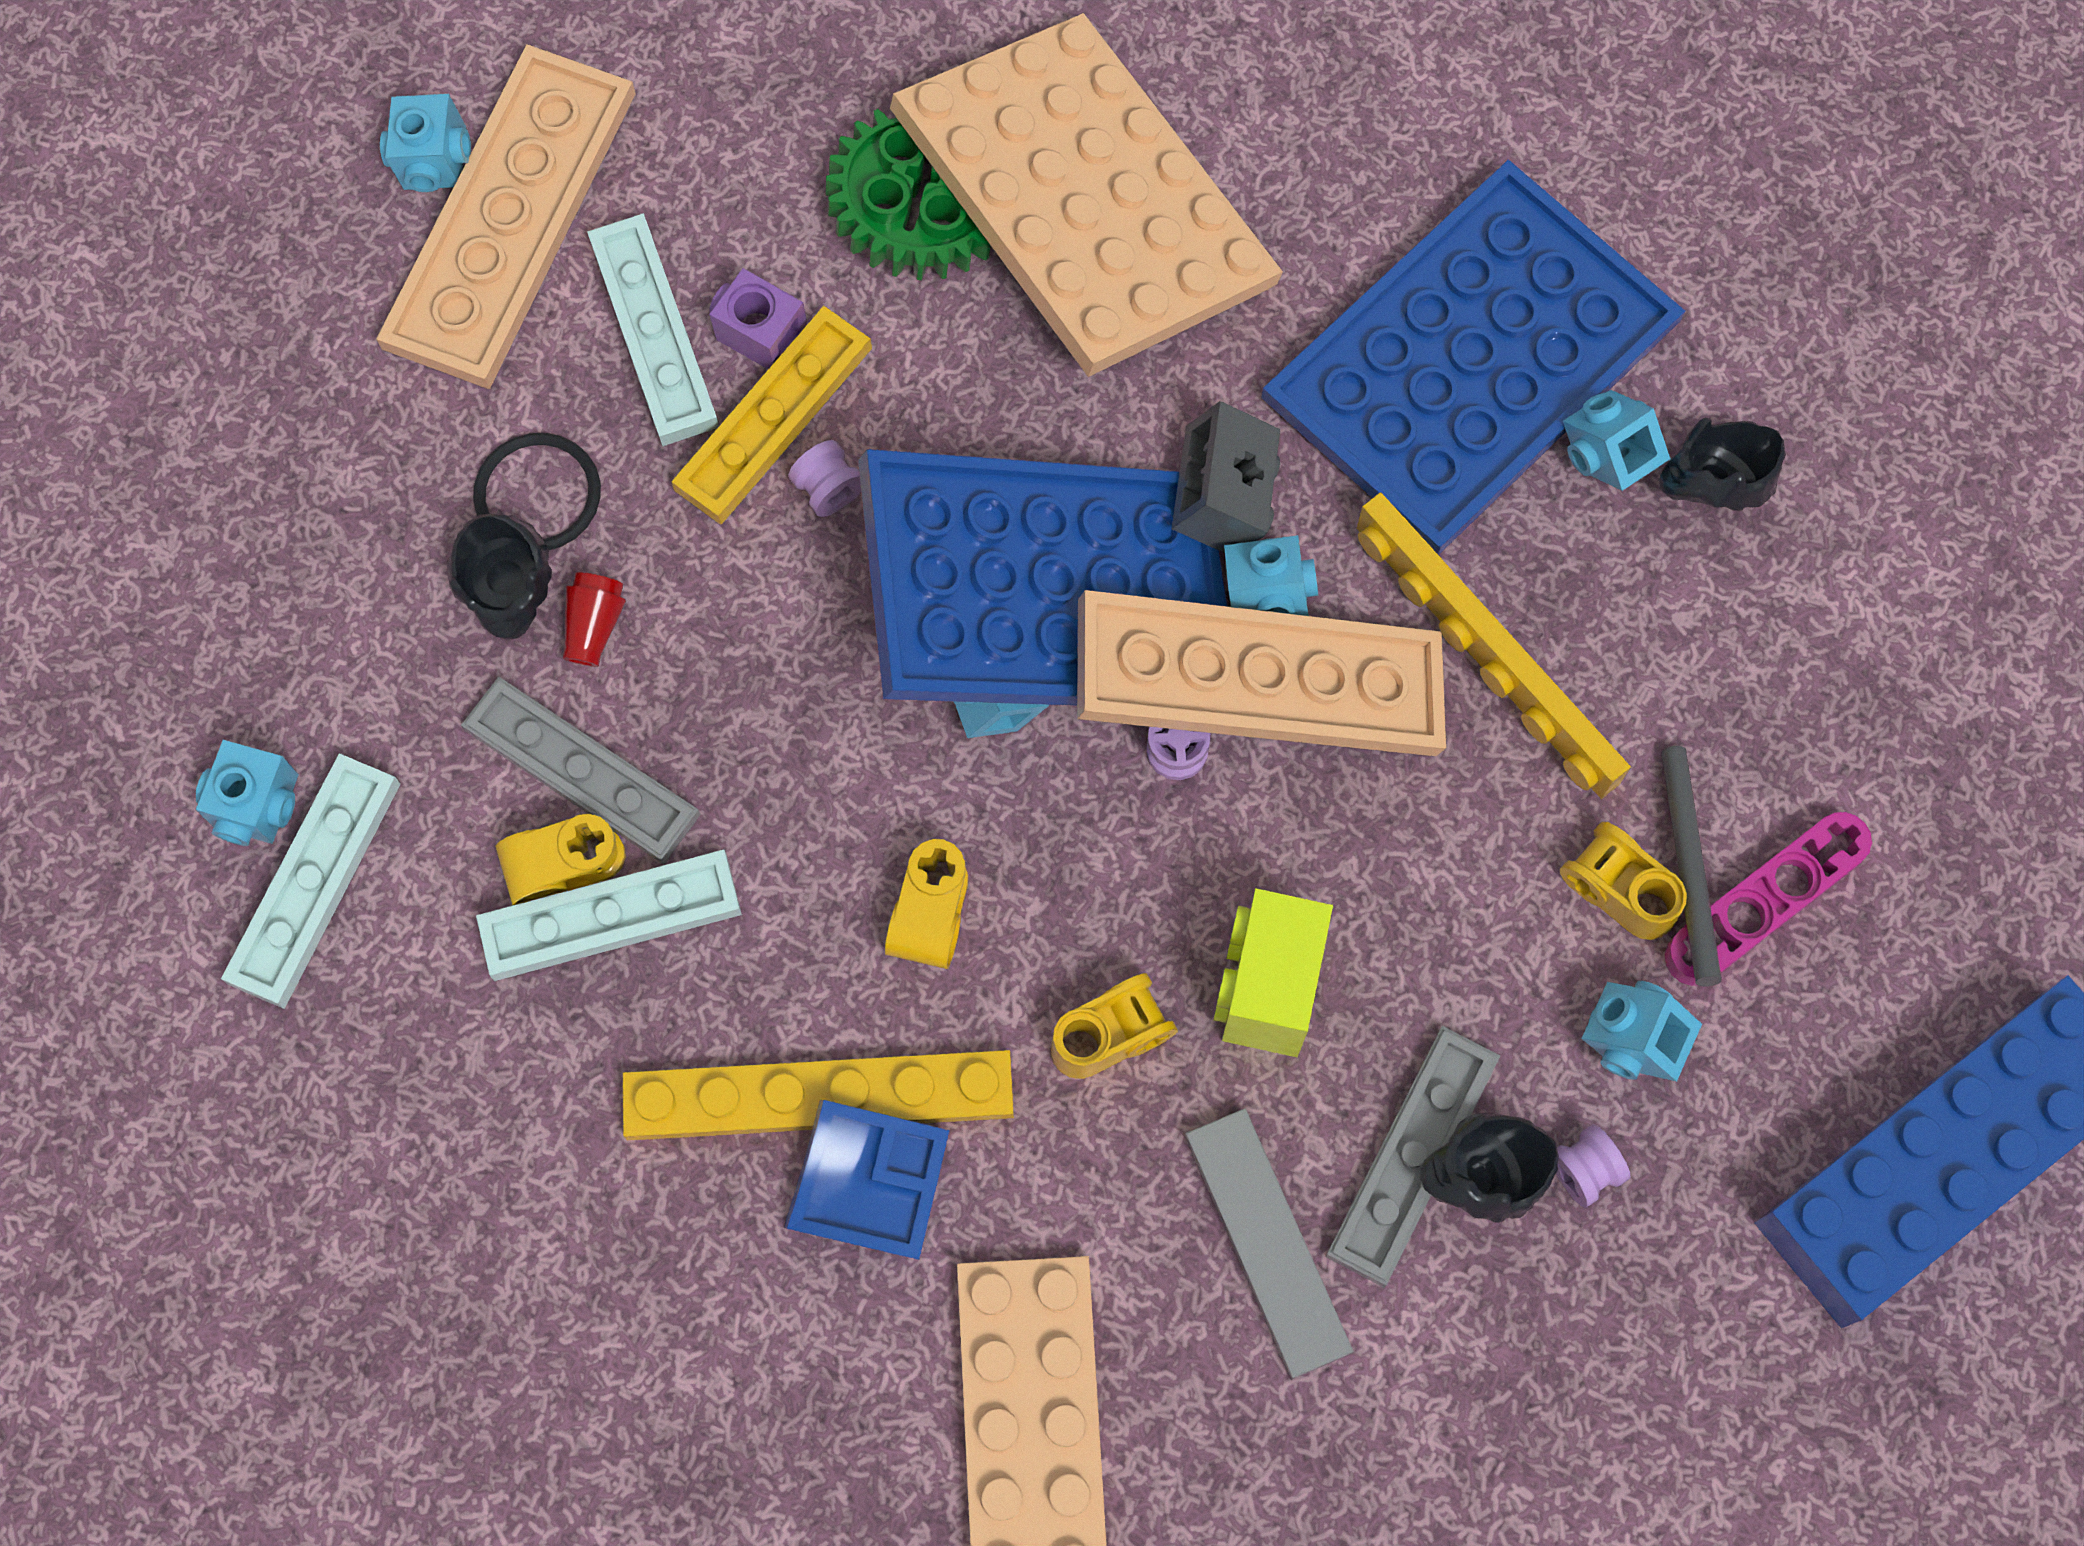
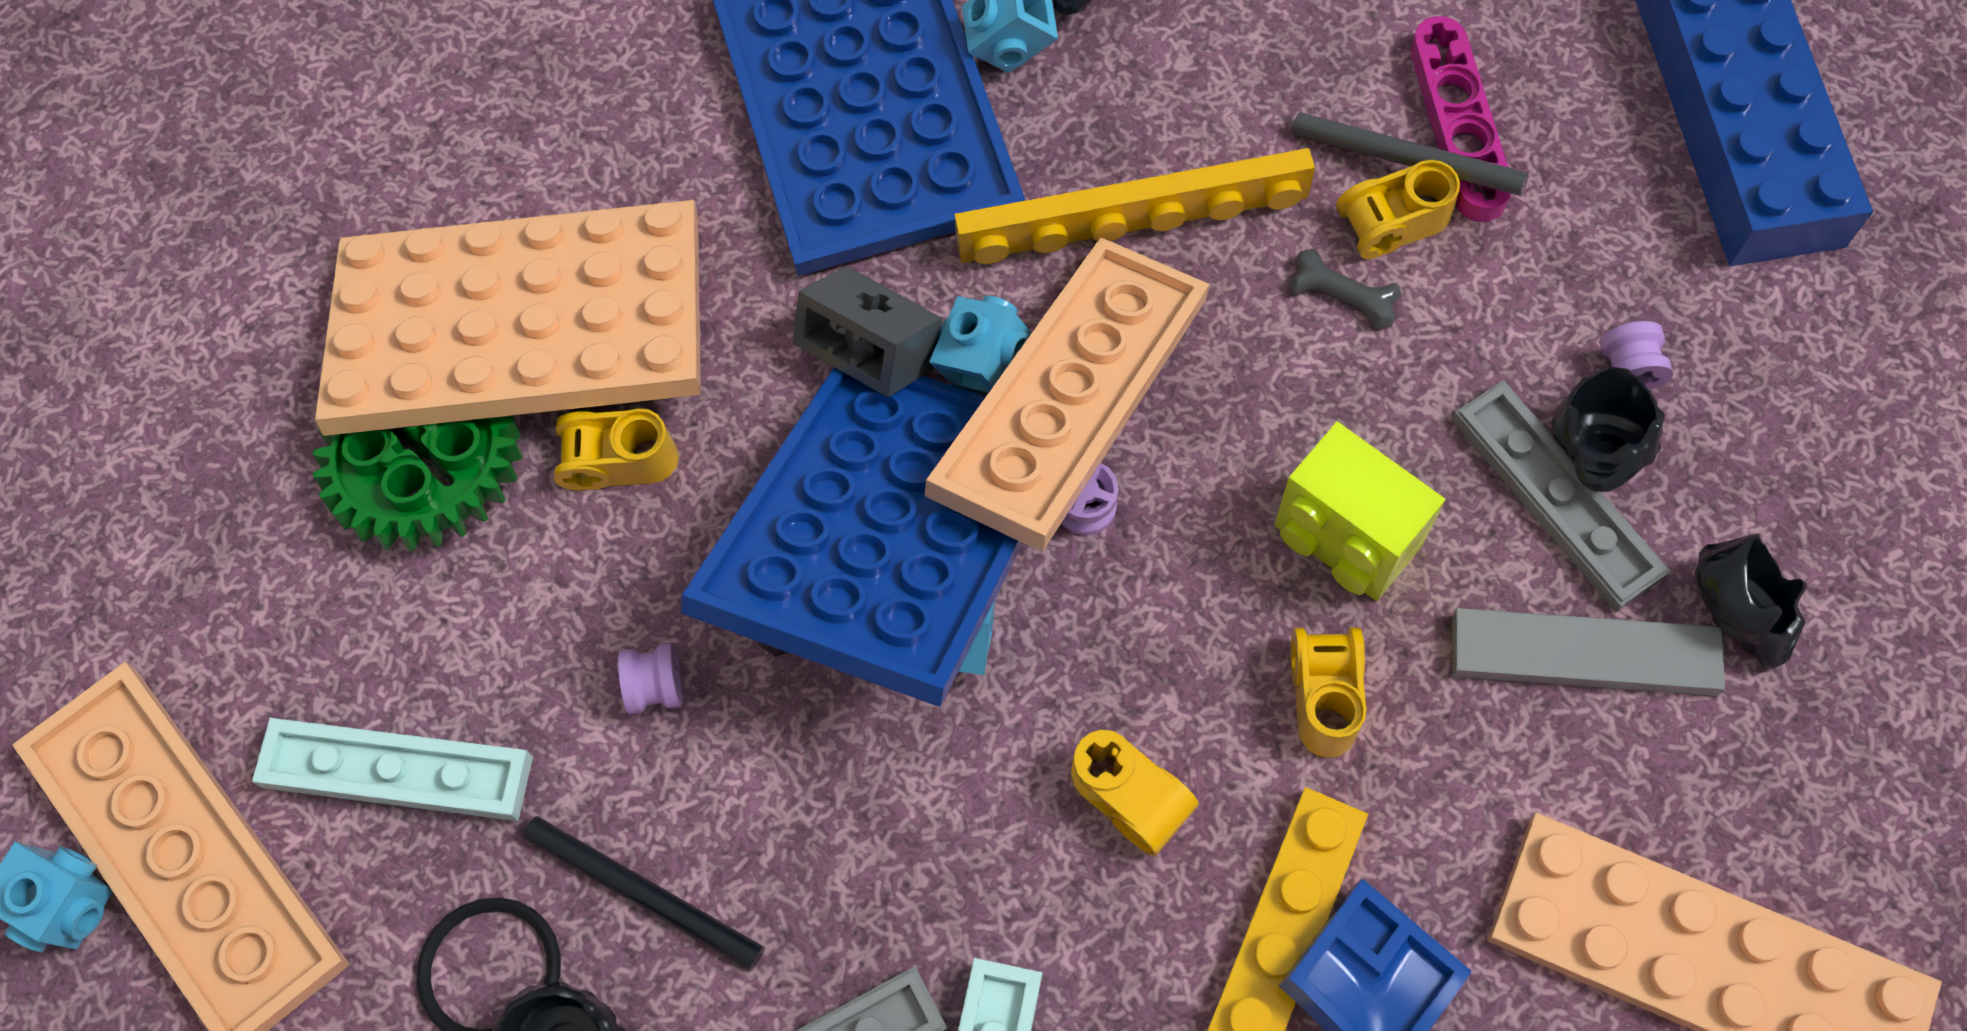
camera: 60 degrees left, 5 degrees down
red cone [562,572,626,667] -> none
yellow plate [671,306,872,525] -> none
medium lavender brick [709,268,807,369] -> none
medium azure brick [1581,981,1702,1082] -> none
none -> black bar [523,816,765,971]
none -> yellow piece [554,408,679,491]
none -> dark grey piece [1289,249,1401,330]
none -> black hair [1695,533,1807,669]

